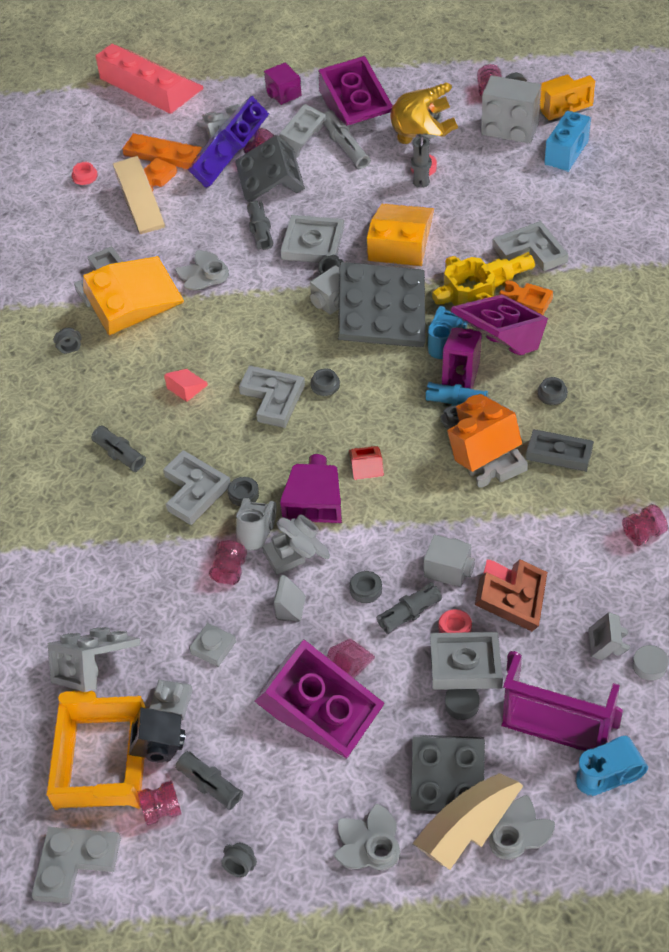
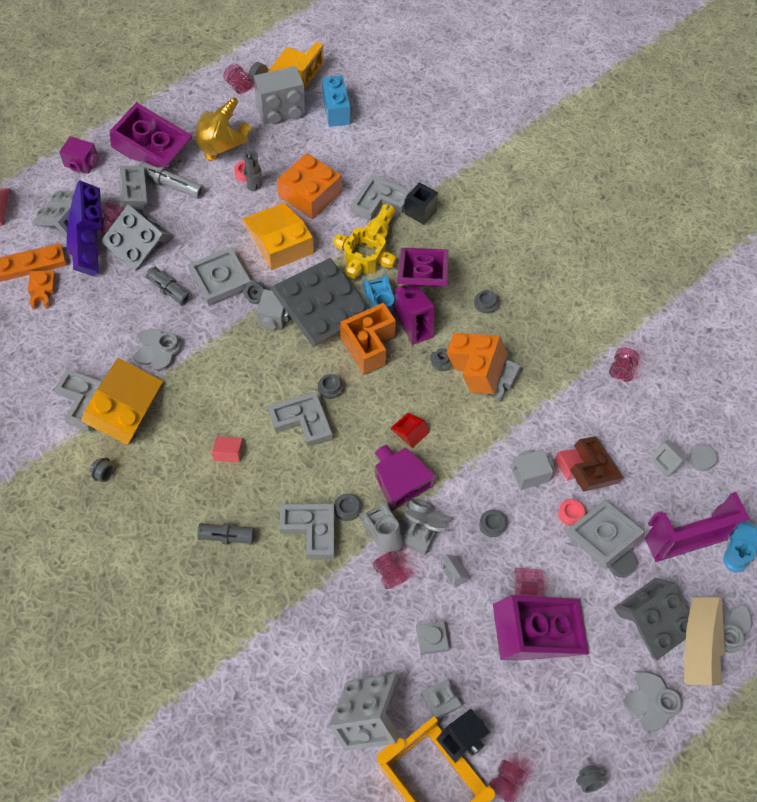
camera: 45 degrees left, 10 degrees up
tan slope [113,156,165,235] -> none
dark grey pin [175,751,243,810] -> none
dark grey pin [376,582,442,634] -> none
dark azure pin [426,382,488,406] -> none
orange plate [499,281,553,315] -> none
dark grey plate [526,429,594,472] -> none
none -> orange brick [277,153,342,219]
none -> orange brick [340,303,396,375]
none -> black brick [404,182,438,225]

